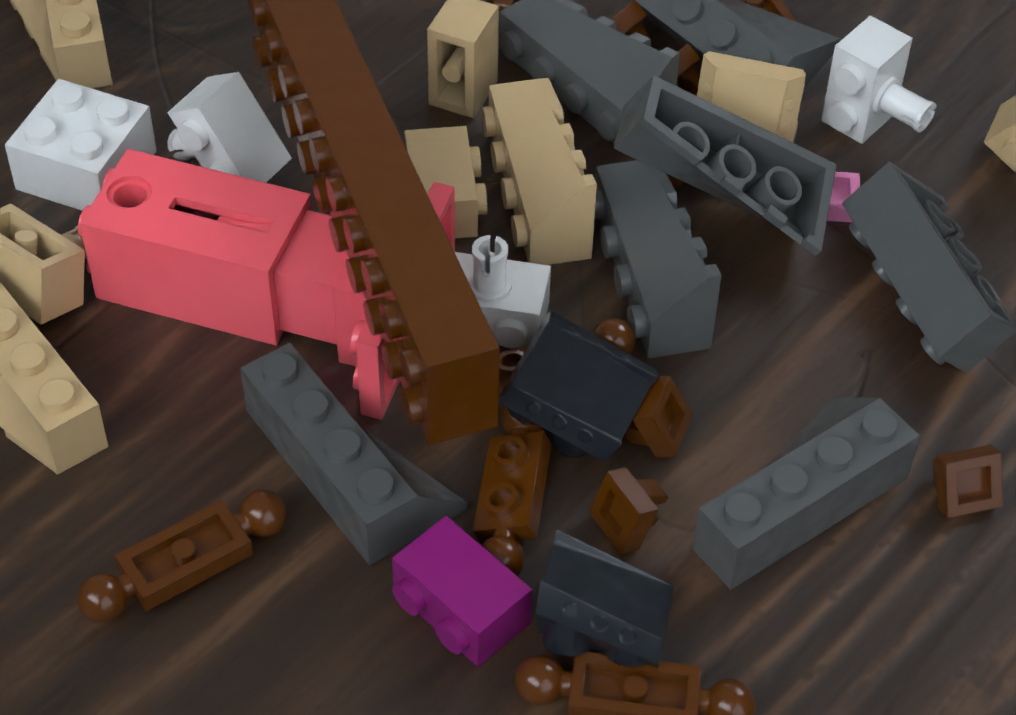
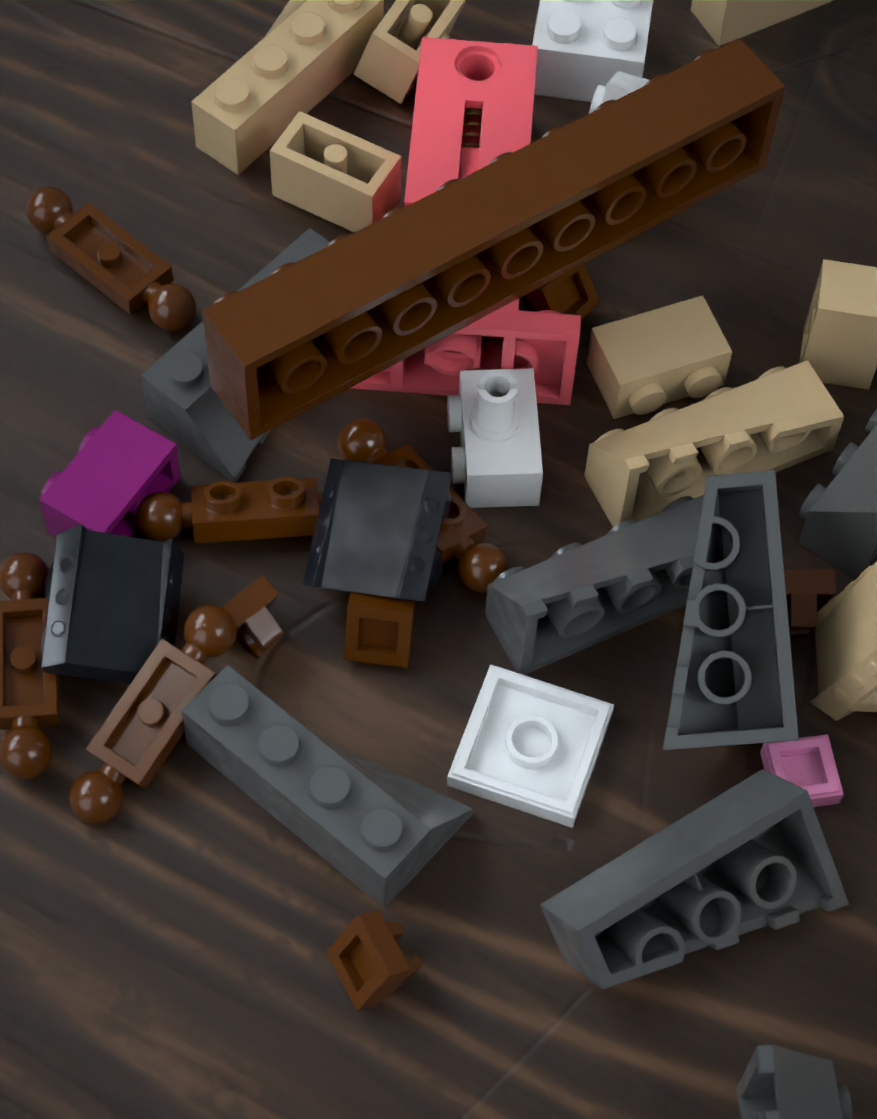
camera: 75 degrees right, 10 degrees up
none -> reddish brown plate [69,605,237,825]
none -> tan brick [270,111,401,233]
none -> white tile [447,664,614,828]

